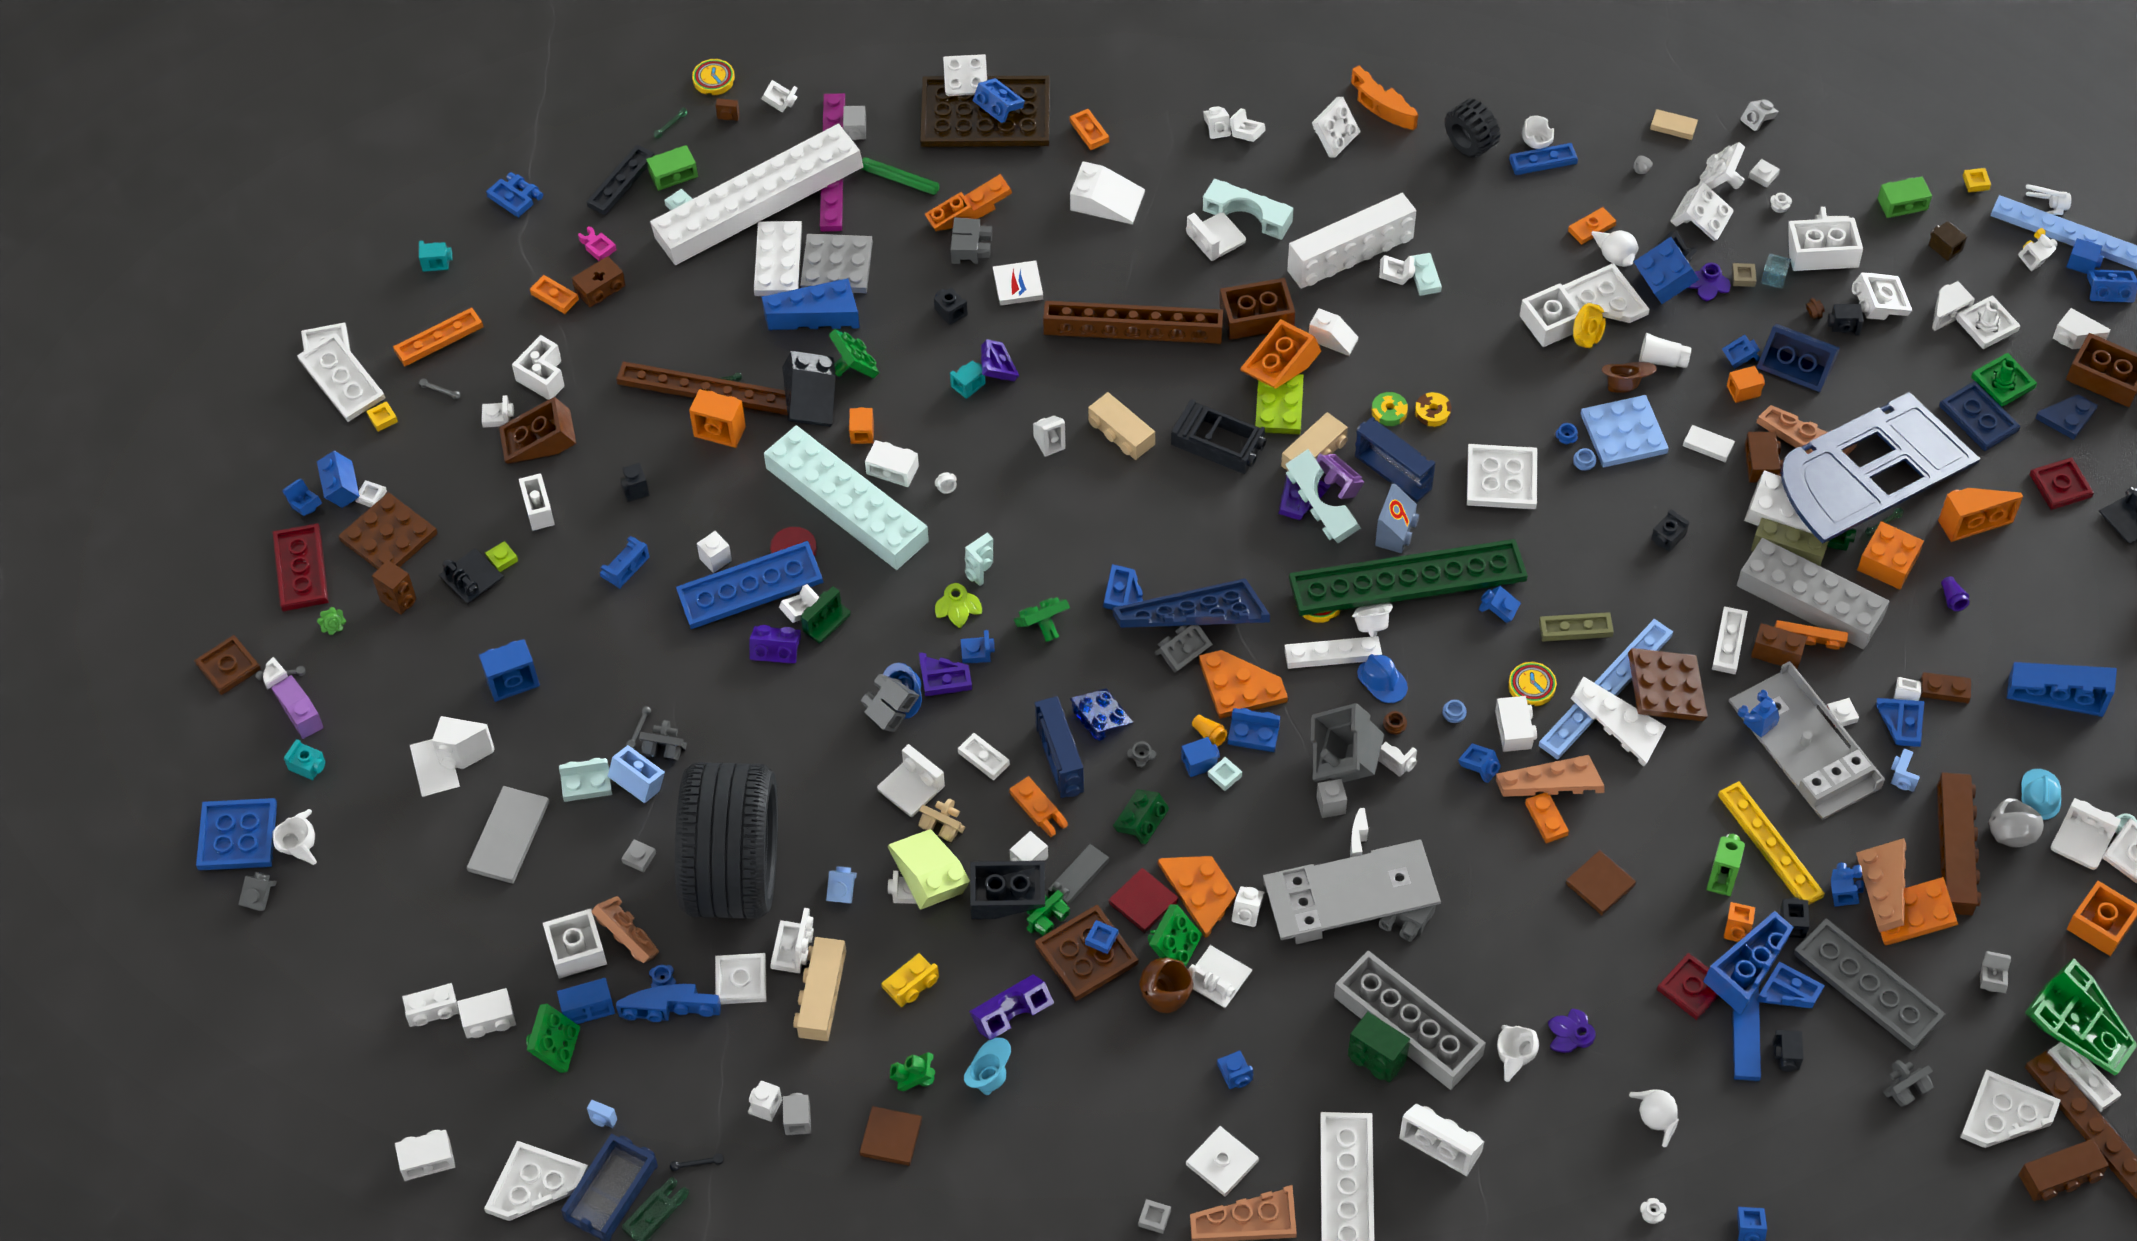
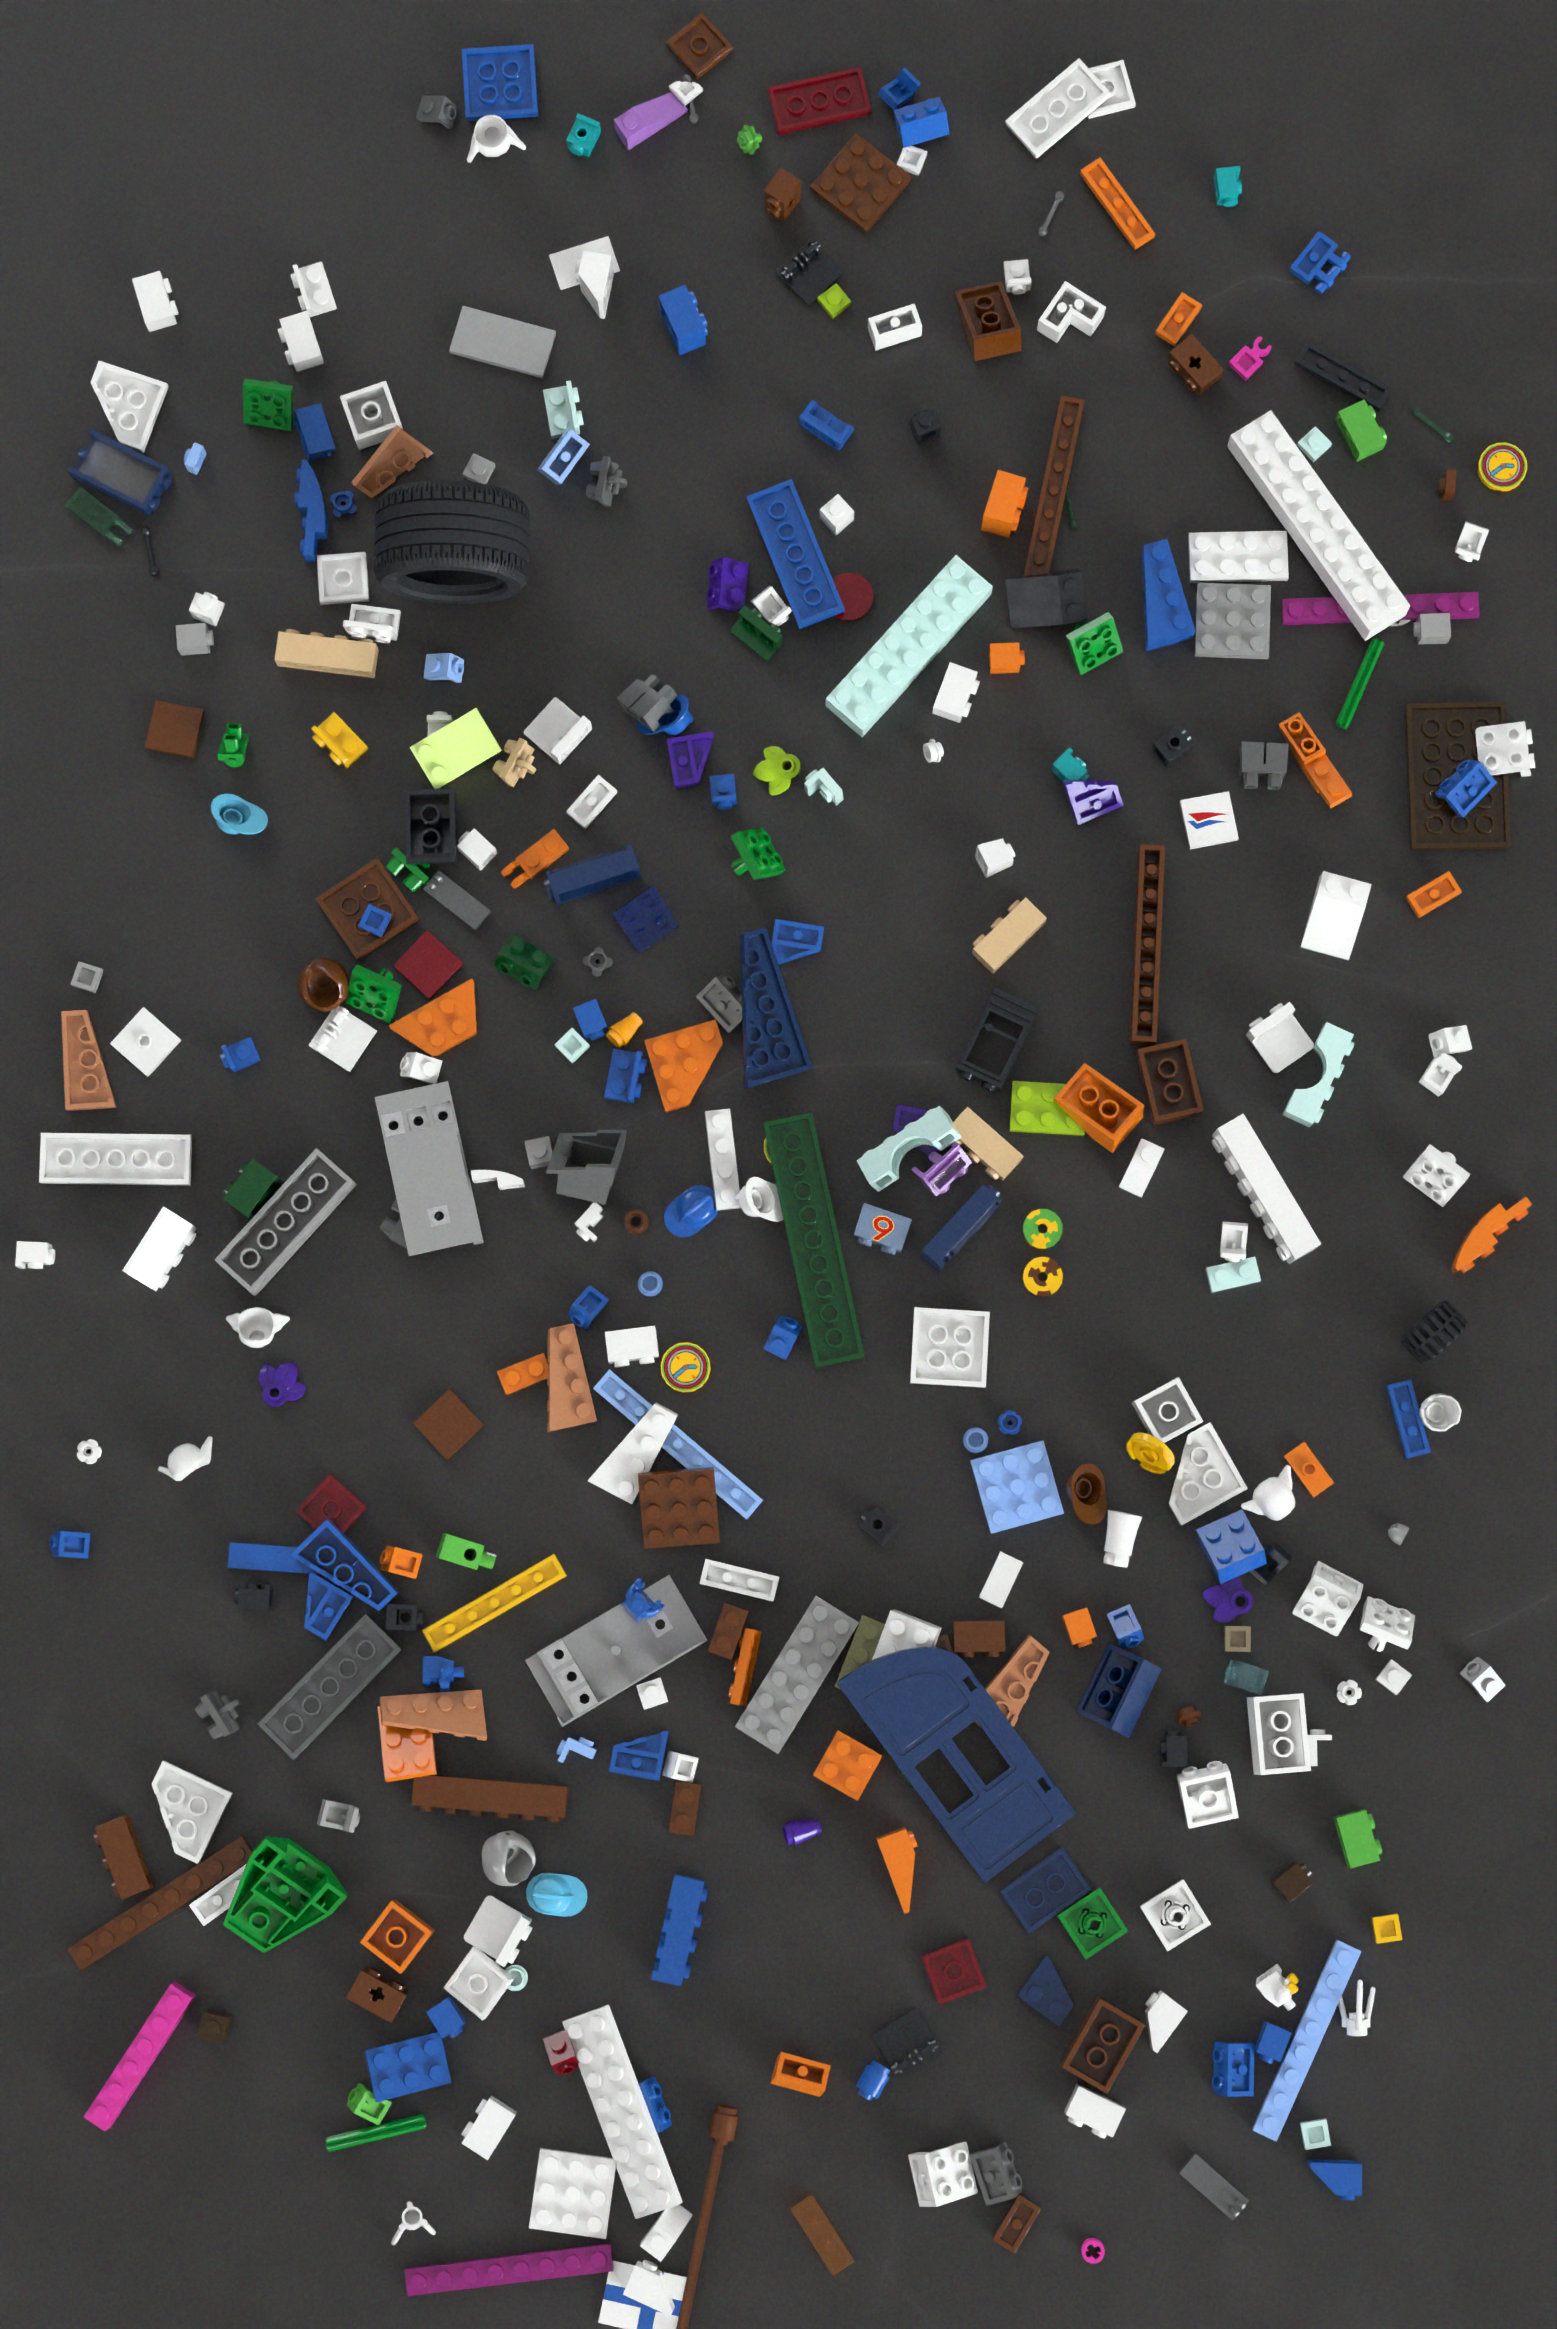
camera: 90 degrees right, 25 degrees up
yellow plate [366,401,398,432] -> none
dark grey hinge [626,706,651,749] -> none
dark purple arch [969,974,1054,1040] -> none
olive plate [1539,612,1614,642] -> none
tan tile [1650,109,1698,140] -> none
white slope [1932,281,1975,331] -> none

